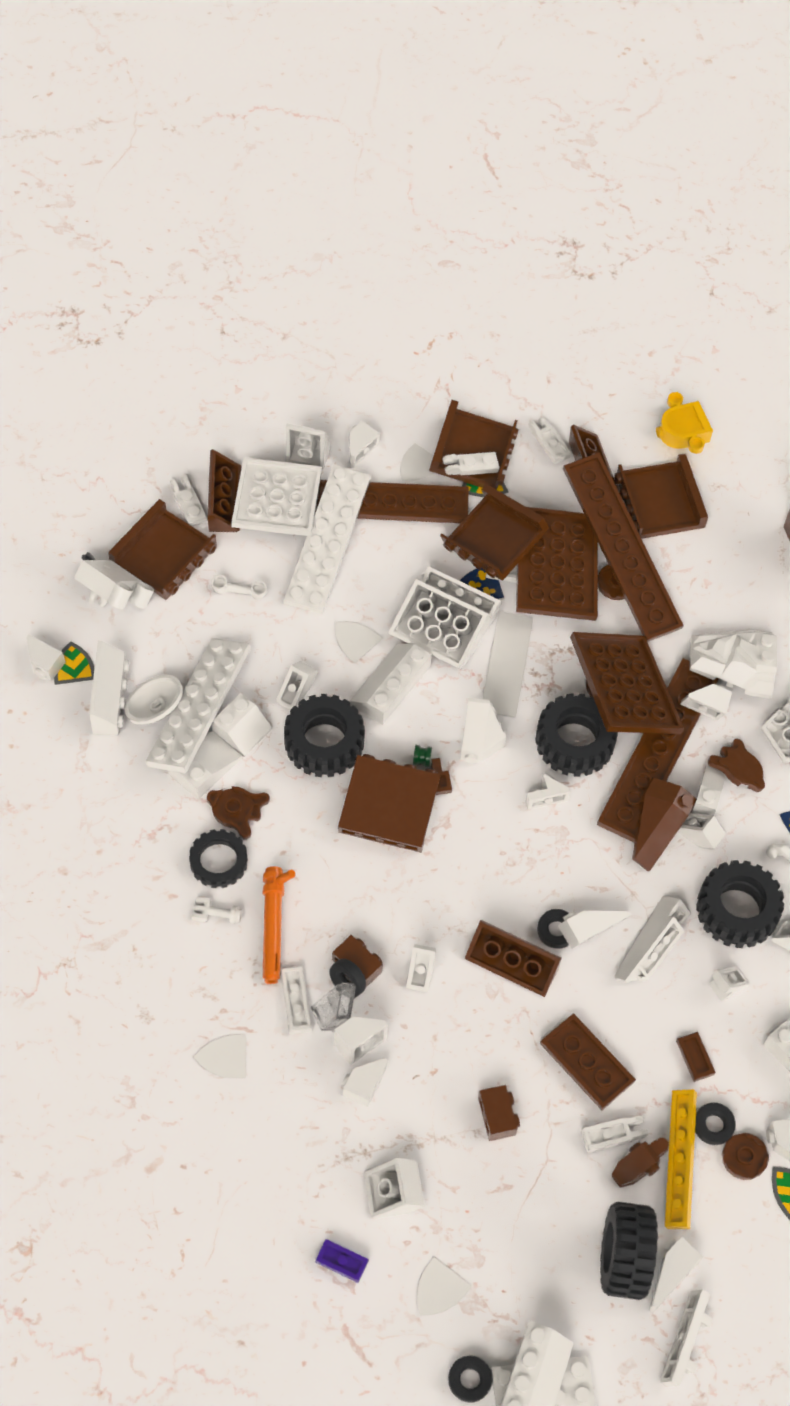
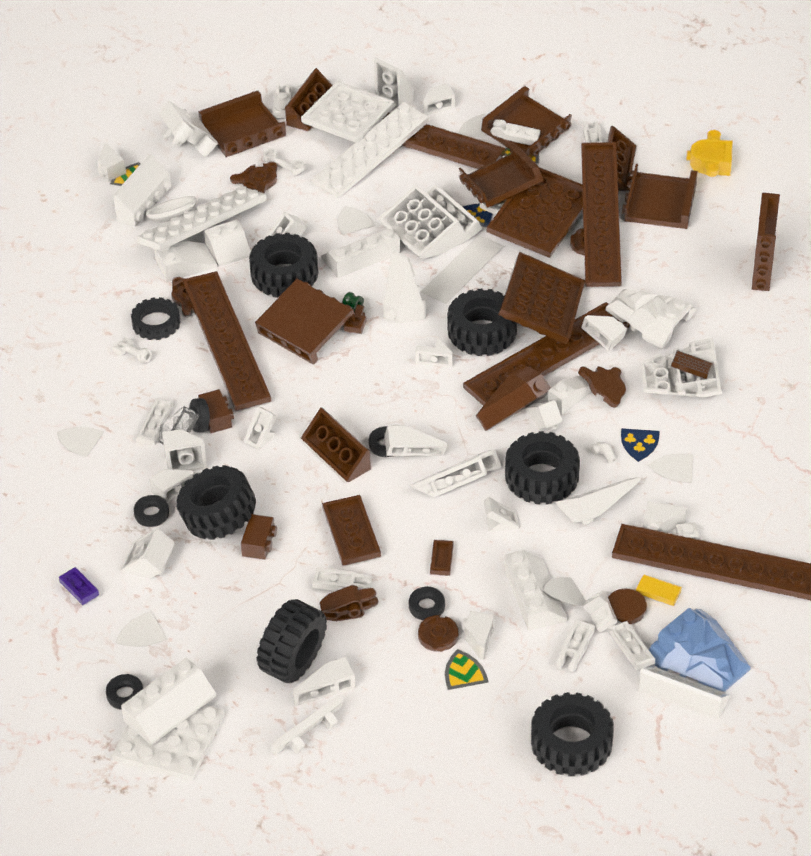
camera: 30 degrees right, 15 degrees down
orange cylinder [262,866,296,984] -> none
yellow plate [665,1089,697,1229] -> none
none -> black tyre [133,495,169,527]
none -> black tyre [176,465,256,540]
none -> reddish brown plate [182,271,271,411]
none -> reddish brown tile [230,162,278,194]

